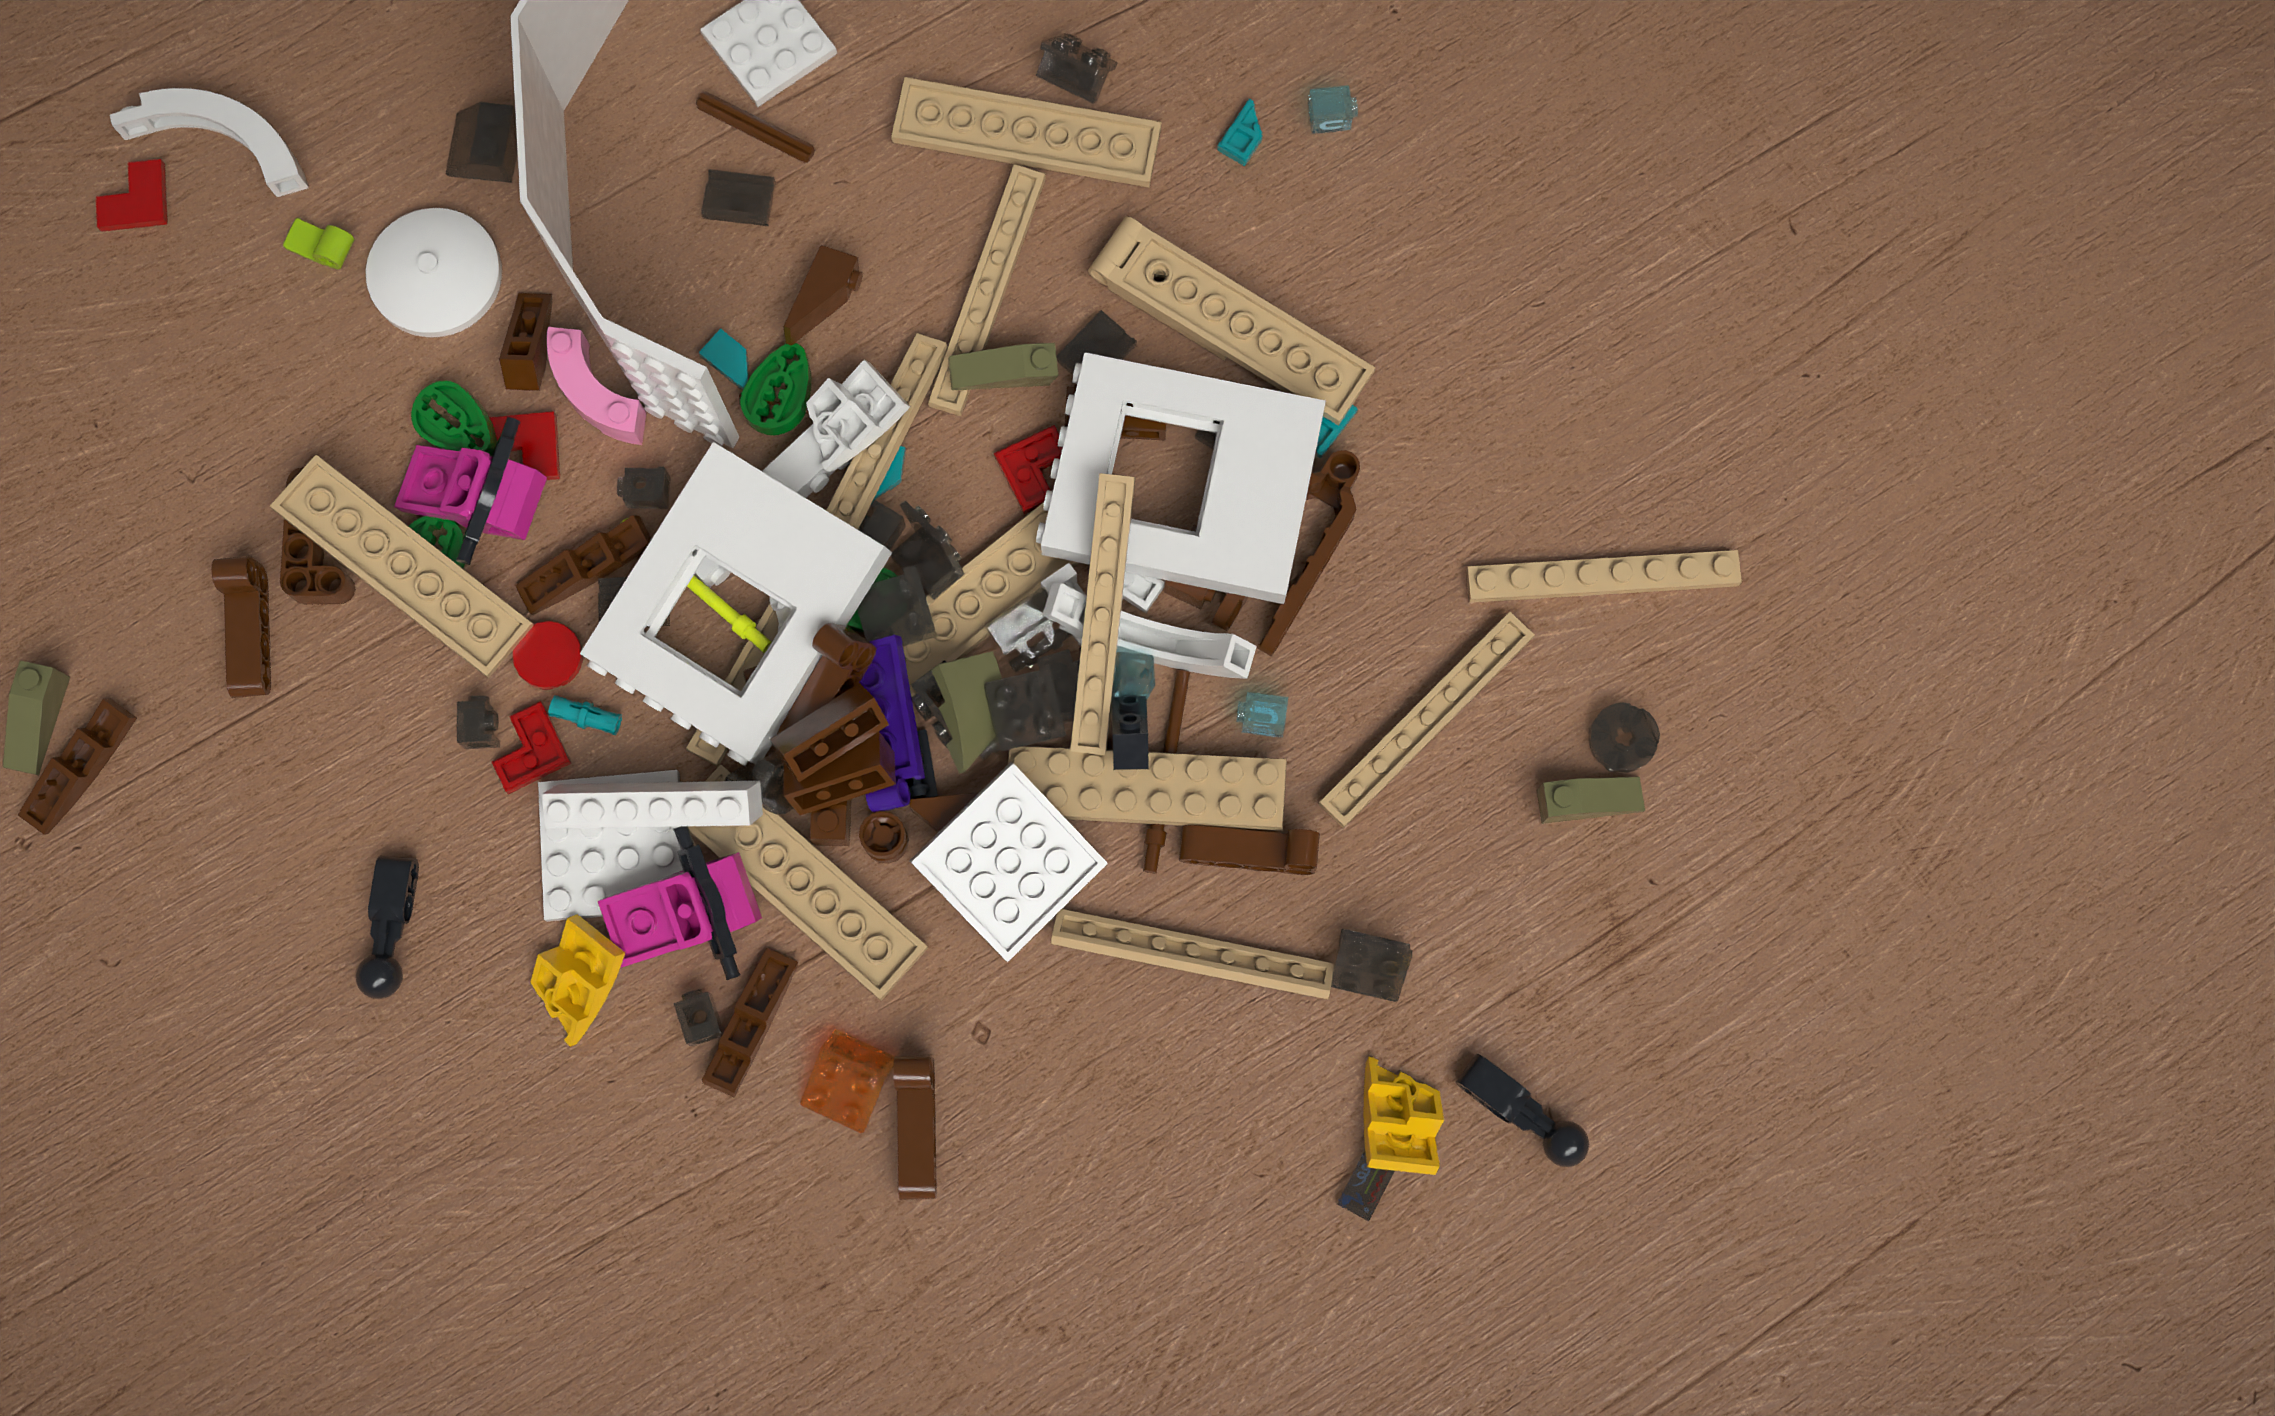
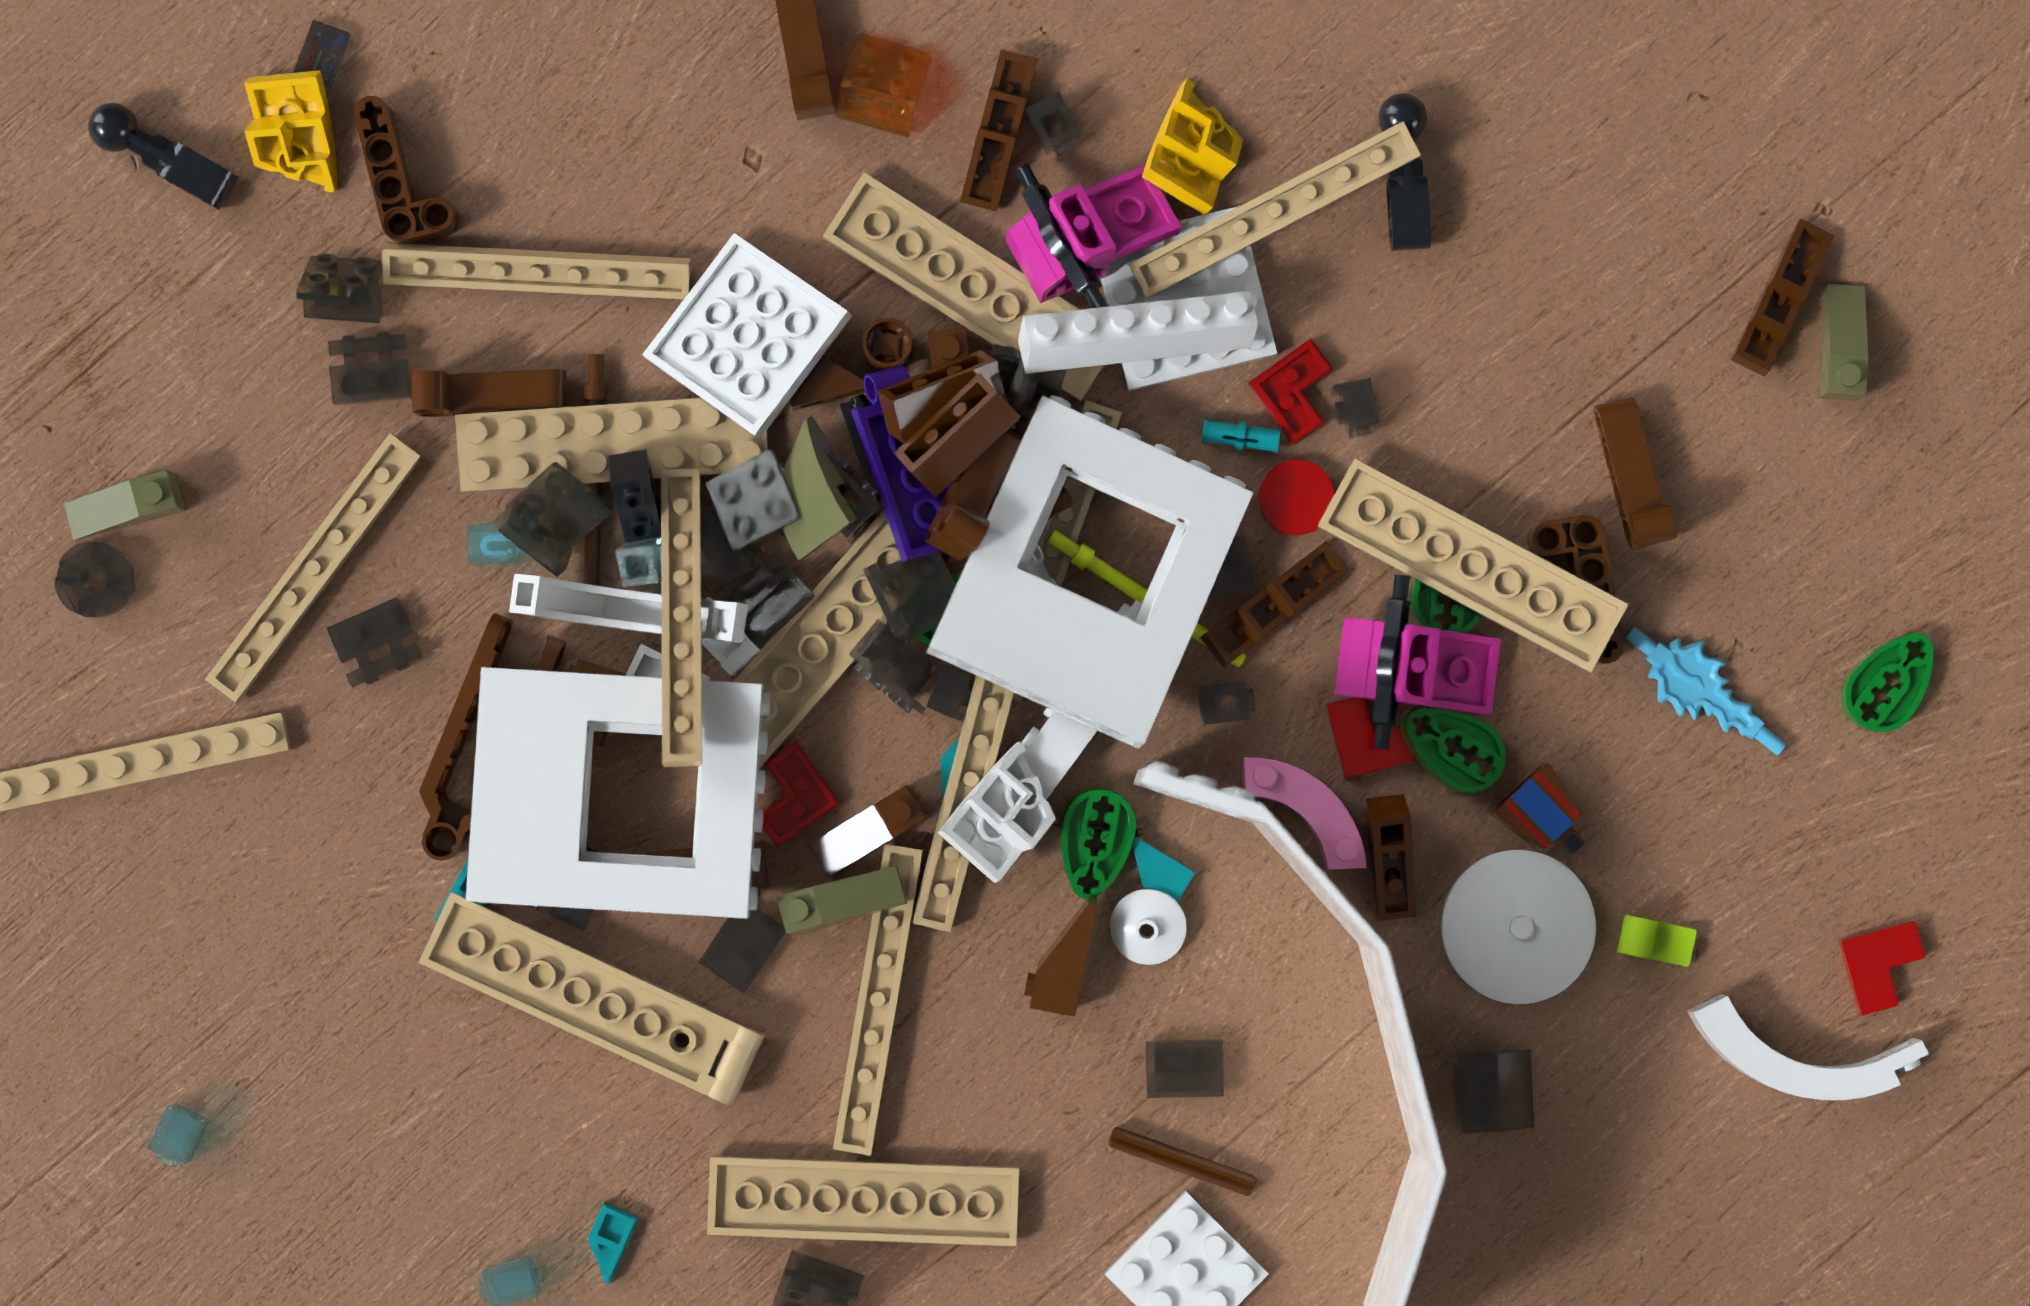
camera: 170 degrees right, 10 degrees up
none -> clear light blue brick [147,1103,210,1167]
none -> clear smoke plate [326,597,423,688]
none -> clear smoke plate [328,331,411,406]
none -> reddish brown beam [354,95,459,244]
none -> clear smoke bracket [498,462,612,577]
none -> slope [808,785,927,877]
none -> white dish [1110,889,1187,965]
none -> tan plate [1129,121,1421,299]
none -> torso [1490,762,1585,857]
none -> medium azure piece [1625,626,1787,755]
none -> green piece [1841,633,1934,732]

